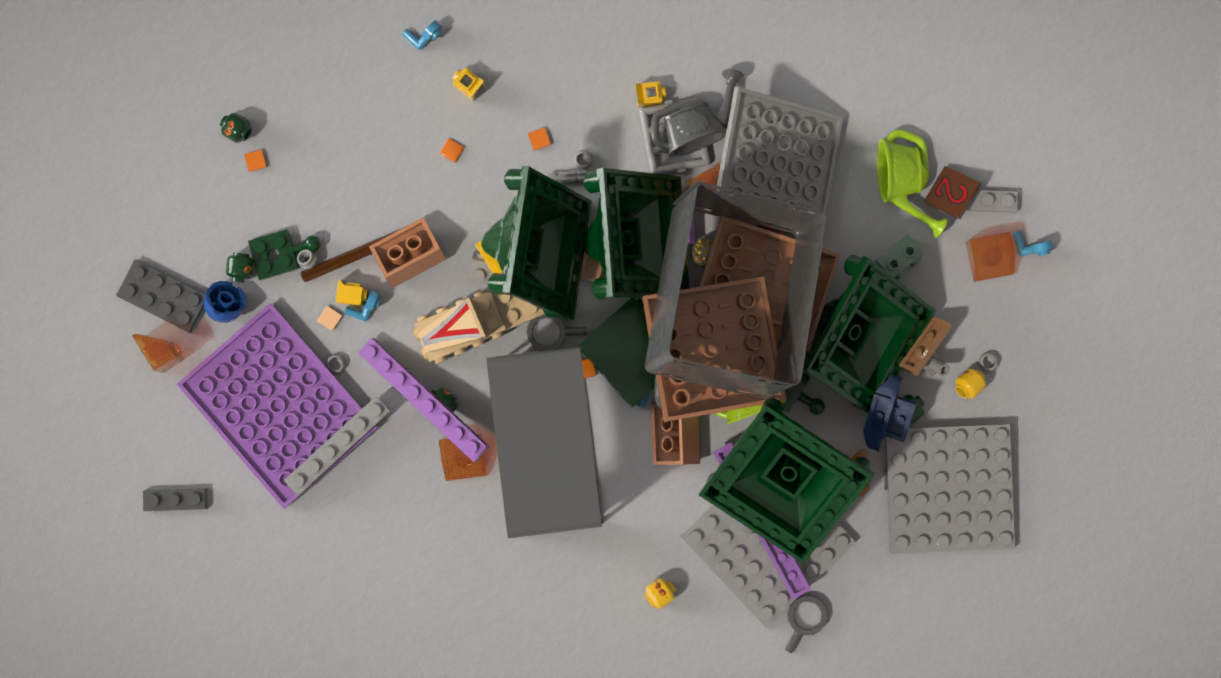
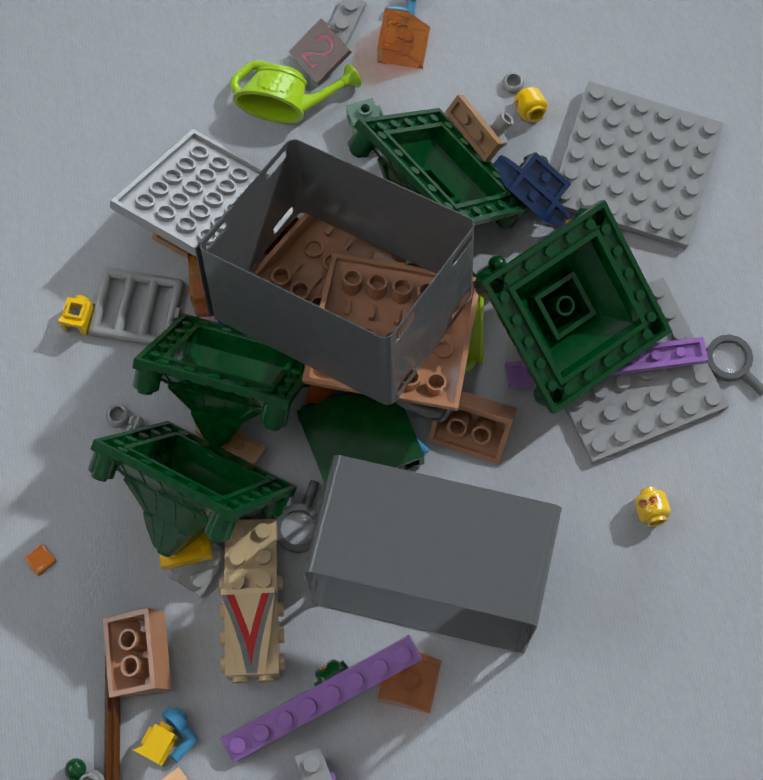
camera: 70 degrees left, 15 degrees down
orange piece [528,128,551,151] -> none
dark grey piece [651,69,744,157] -> none

